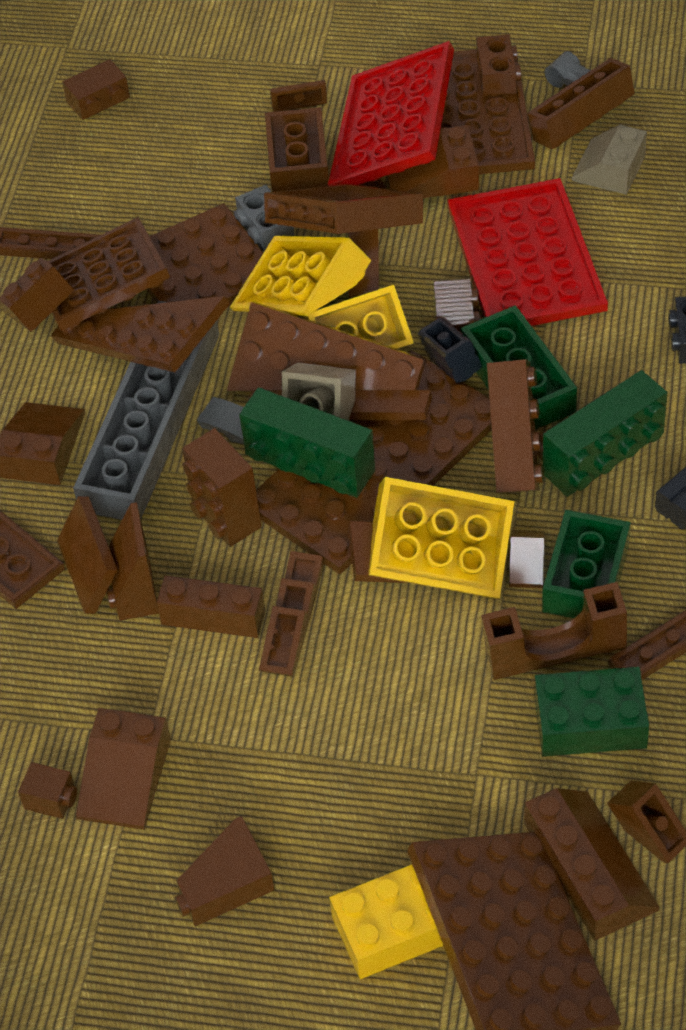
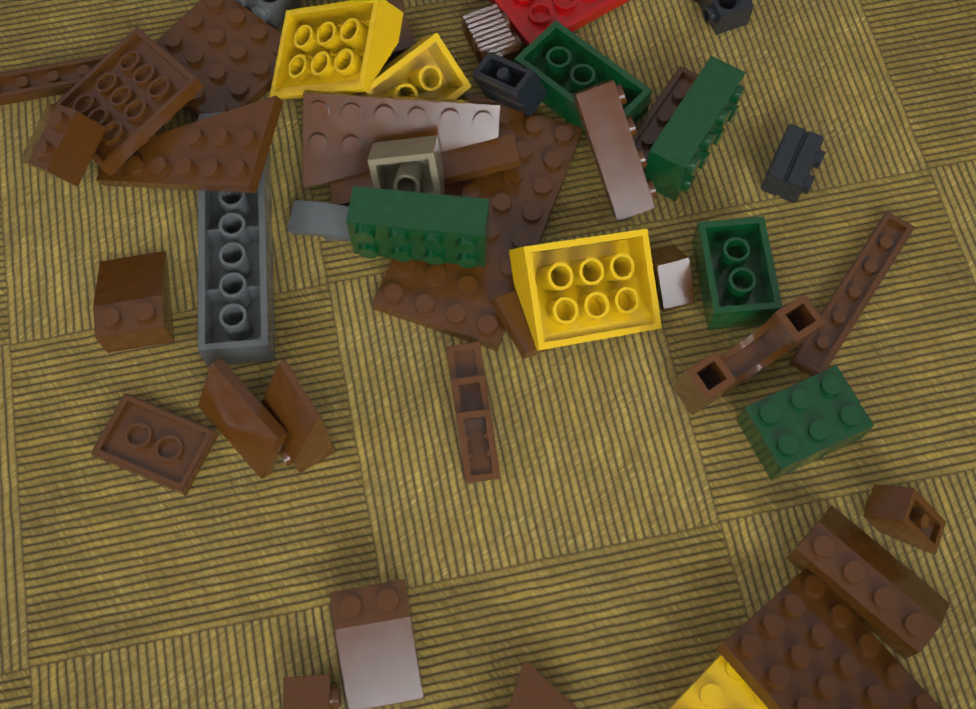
camera: 25 degrees left, 15 degrees up
reddish brown brick [156,575,266,638] -> none
reddish brown brick [182,428,262,547] -> none

